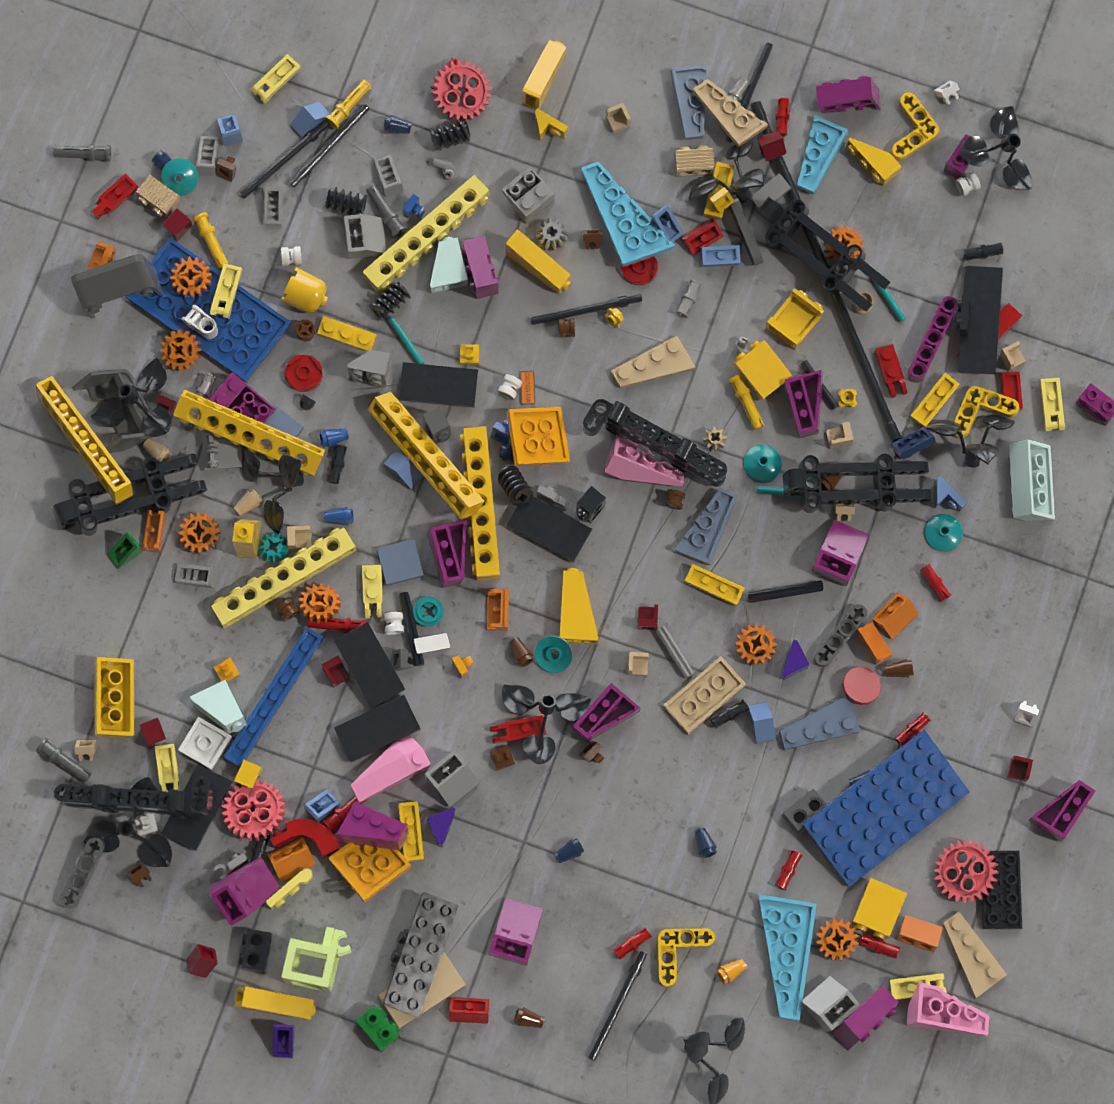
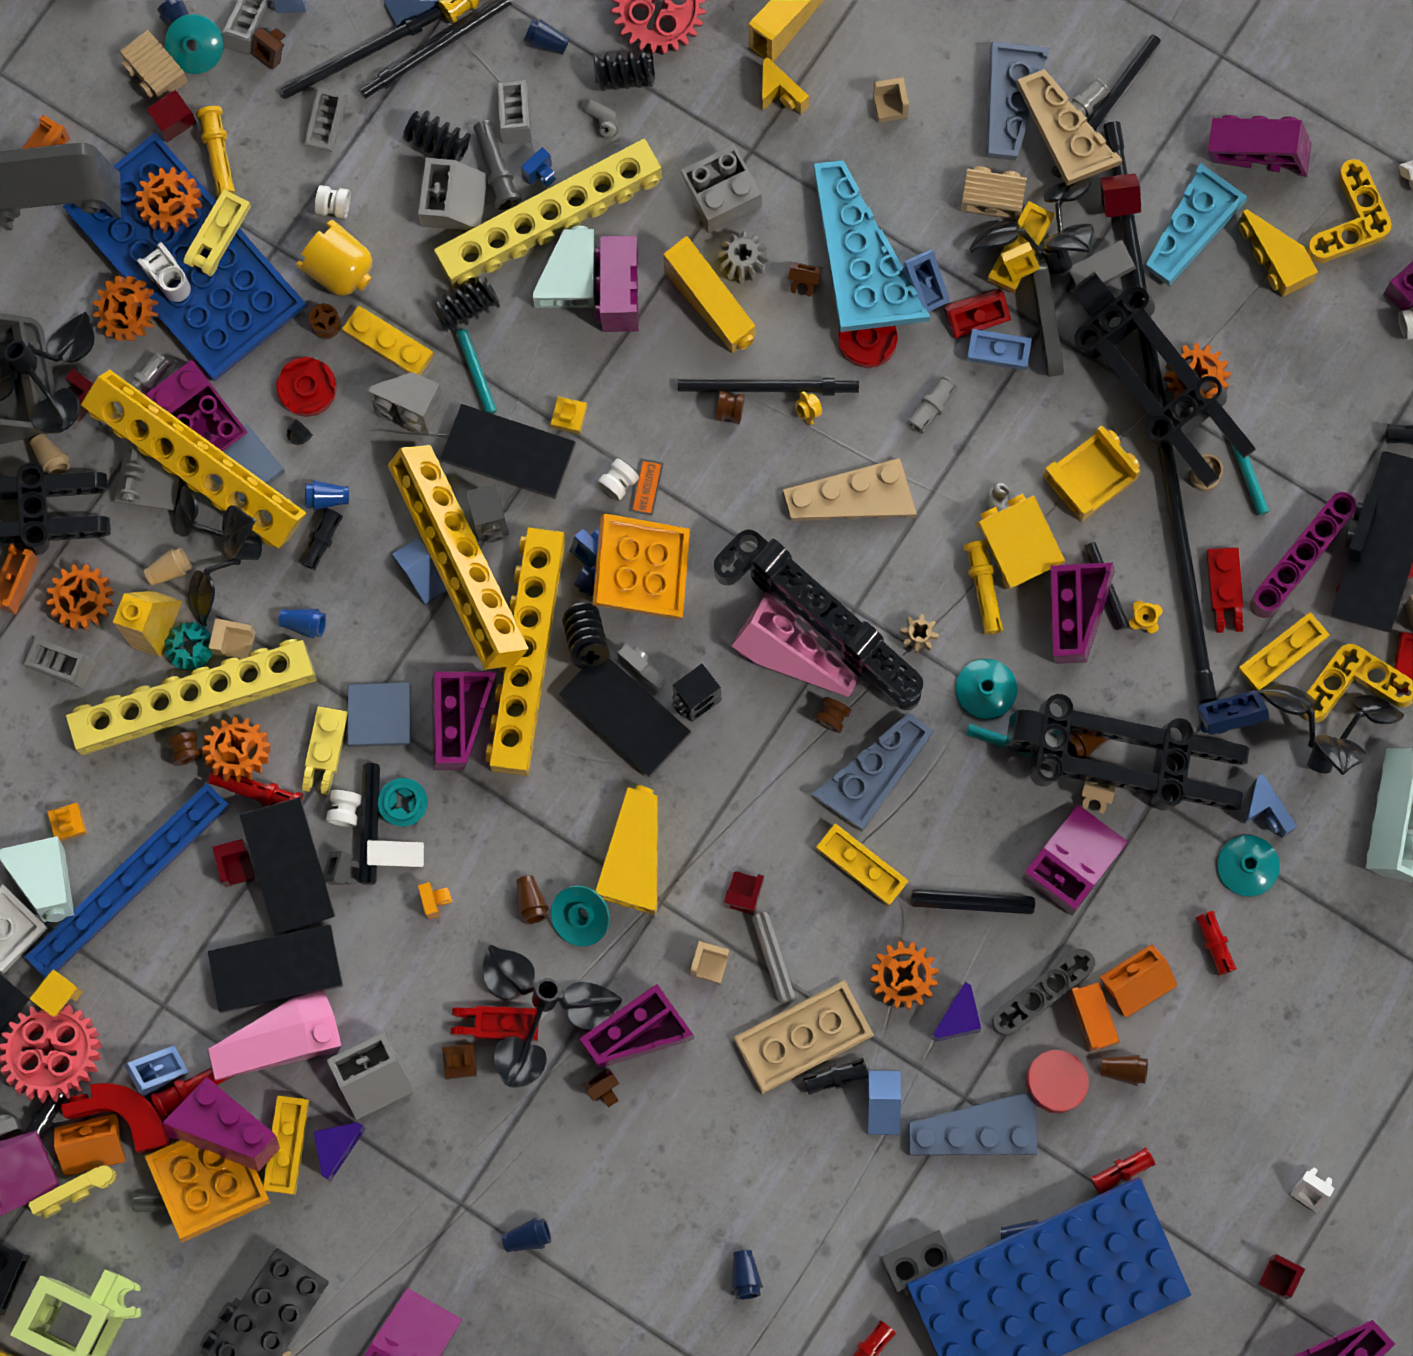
camera: 20 degrees right, 0 degrees up
red hinge [92,173,139,219] -> none
orange hinge [487,589,509,631] -> none
red pin [775,97,790,137] -> none
tan panel [826,422,854,449] -> none

